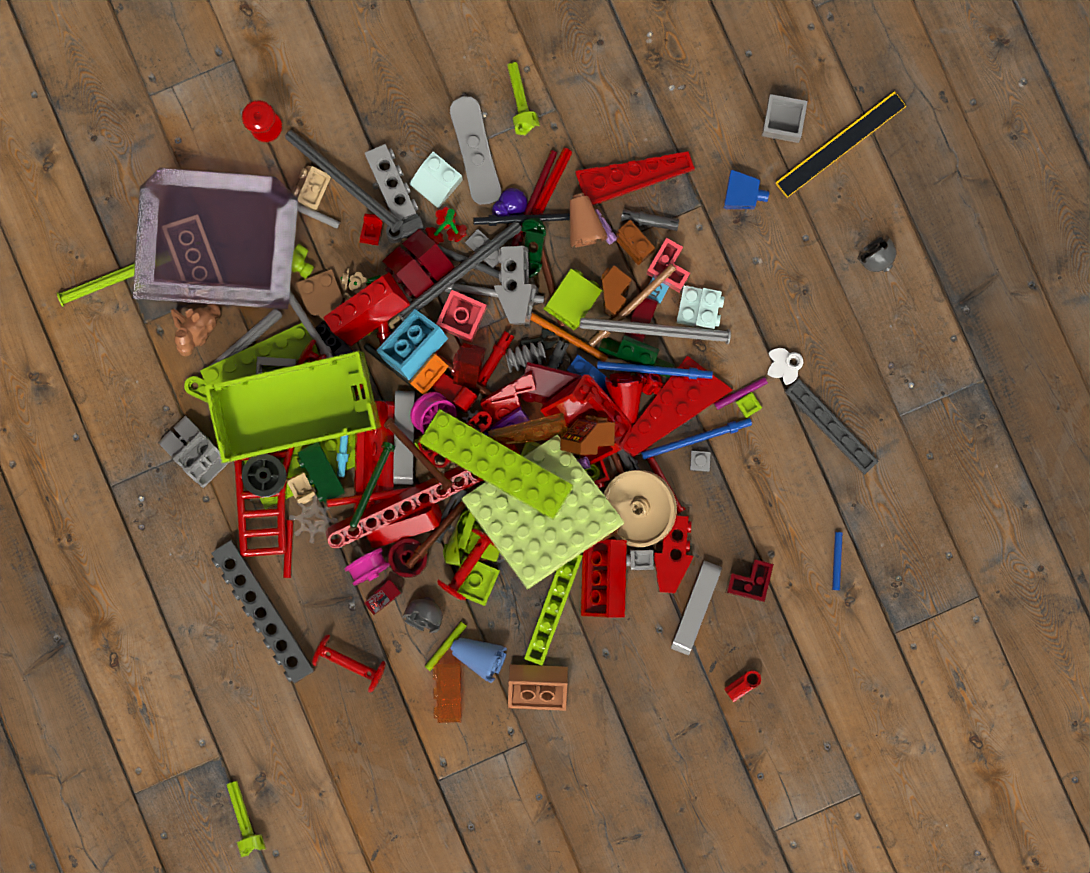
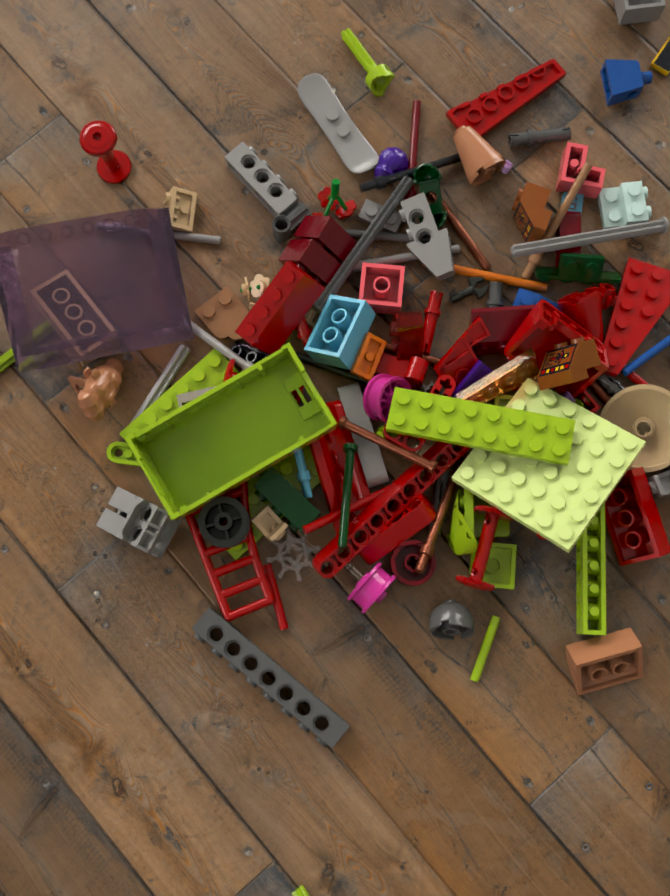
camera: 15 degrees left, 5 degrees down
lime piece [283,244,314,279] -> none
dark grey axle [285,130,403,233] -> none
red hose [312,635,386,692] -> none
red bracket [360,214,383,246] -> none
dark red leg [364,580,402,615] -> none
light aqua slope [410,152,463,209] -> none
clear orange brick [433,664,462,723] -> none
medium blue cone [451,637,507,683] -> none
light grey piece [505,341,547,373] -> none
red axle [532,148,572,214] -> none
lime brick [543,269,602,330] -> none
blue bar [597,361,713,379] -> none
dark orange window [616,220,655,266] -> none

